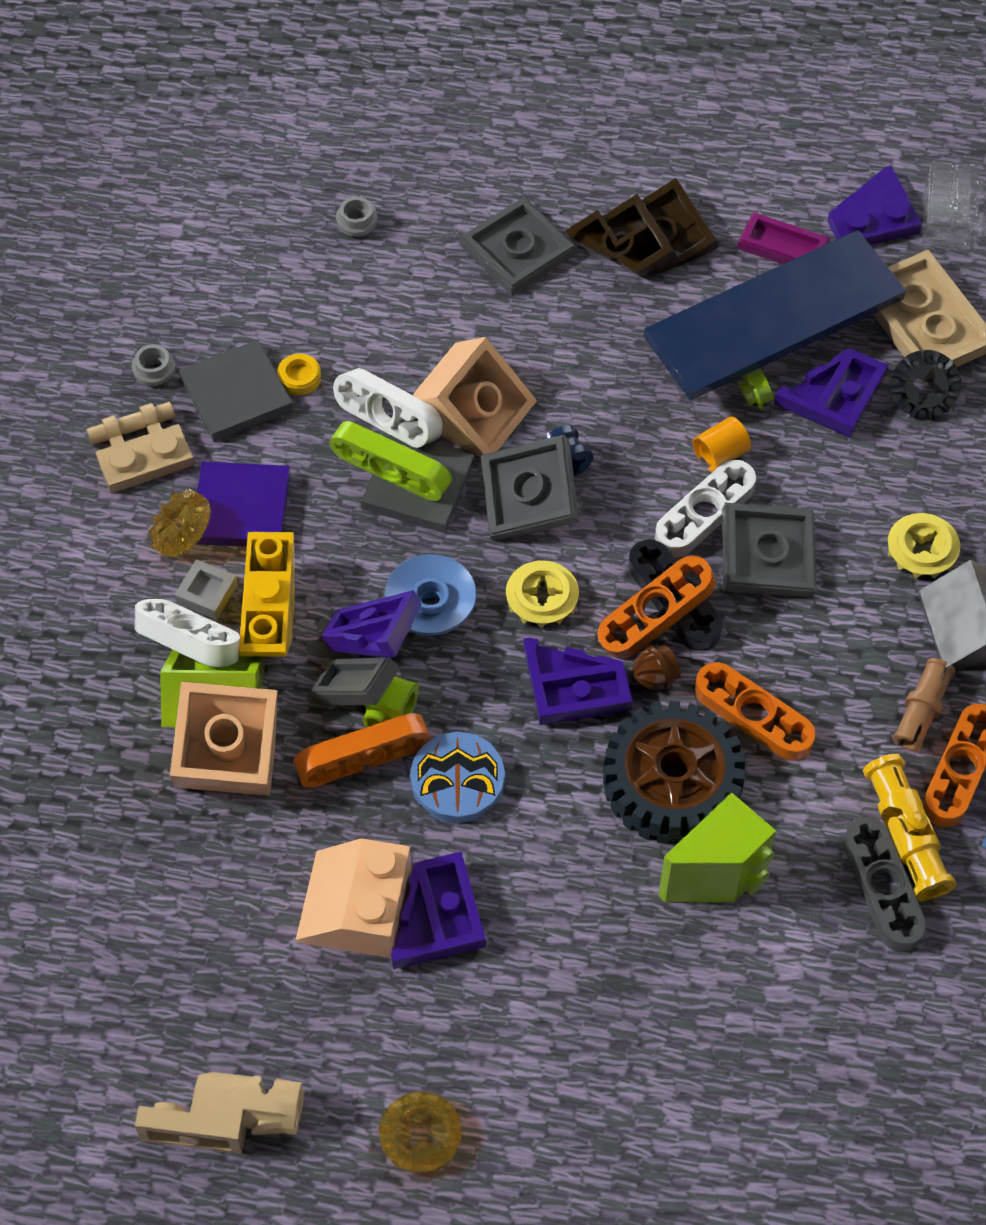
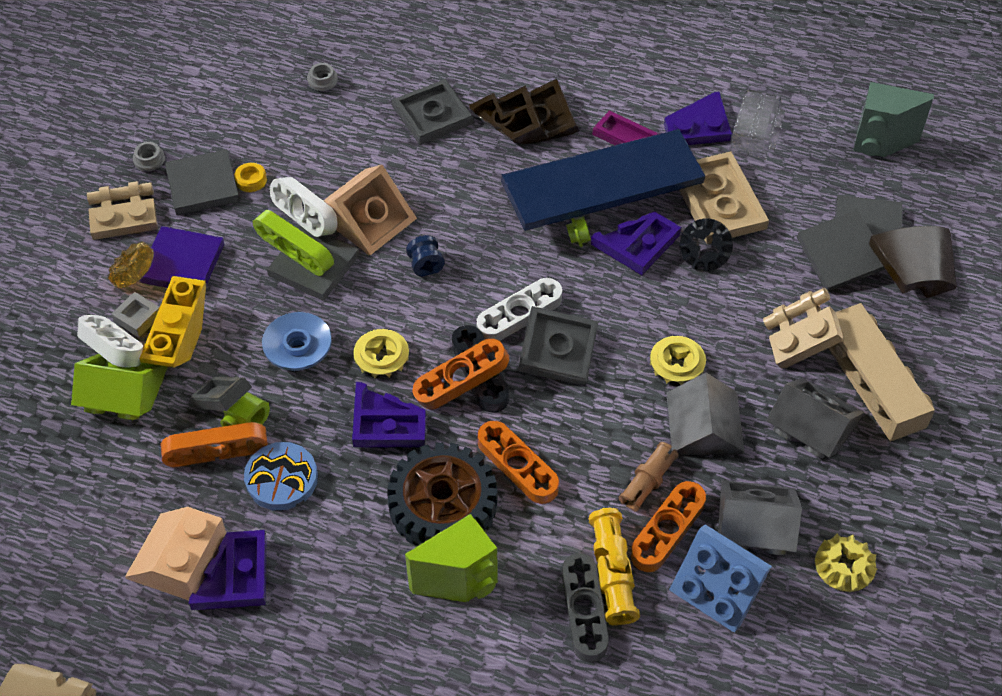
camera: 10 degrees right, 5 degrees down
light nougat slope [170,682,278,796] -> none
dark purple wing [321,590,422,658] -> none
dark grey tile [481,435,579,541] -> none
reddish brown plate [633,645,681,691] -> none
light orange beam [692,416,751,472] -> none

